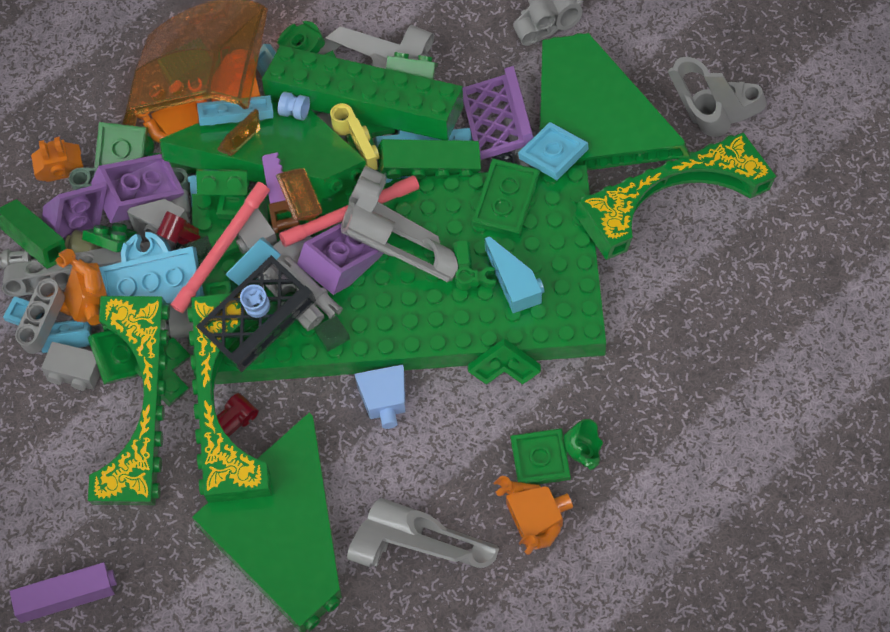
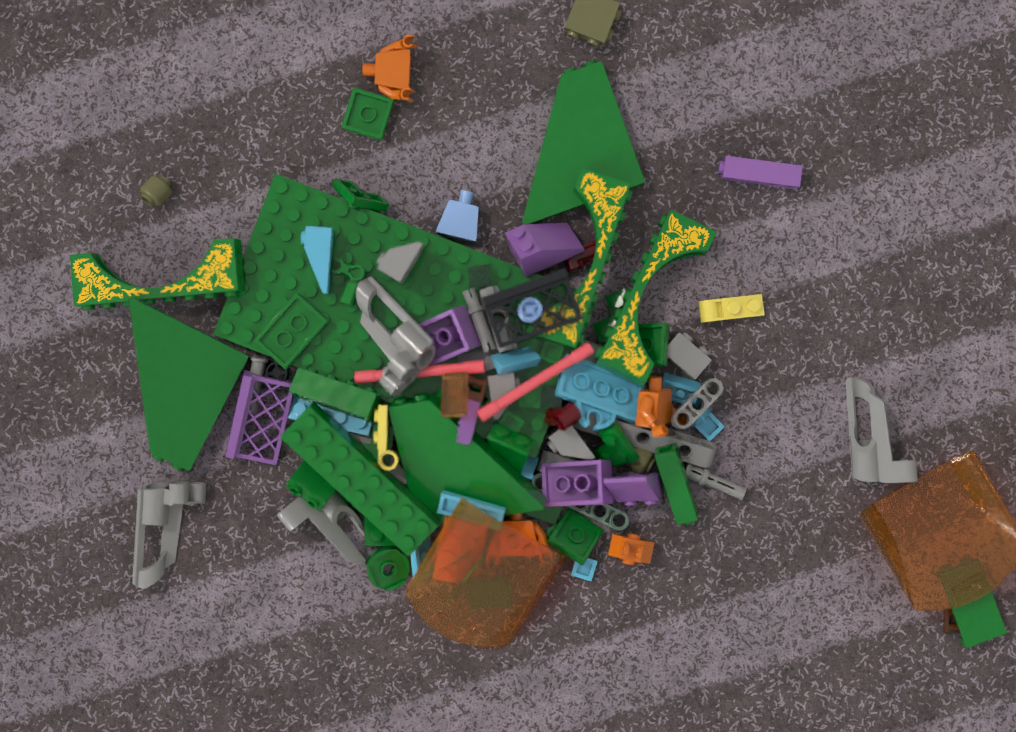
camera: 160 degrees left, 25 degrees up
clear orange slope [217,109,260,156] -> none
light blue wheel [278,92,310,121] -> none
light grey panel [347,498,499,568] -> none
medium azure plate [518,122,589,180] -> none
green hair [564,419,603,470] -> none
light grey panel [668,57,767,137] -> none
none -> olive head [140,175,172,207]
none -> light grey slope [376,242,425,285]
none -> medium lavender slope [505,222,584,277]
none -> medium azure plate [570,558,598,581]
none -> light yellow plate [698,294,764,323]

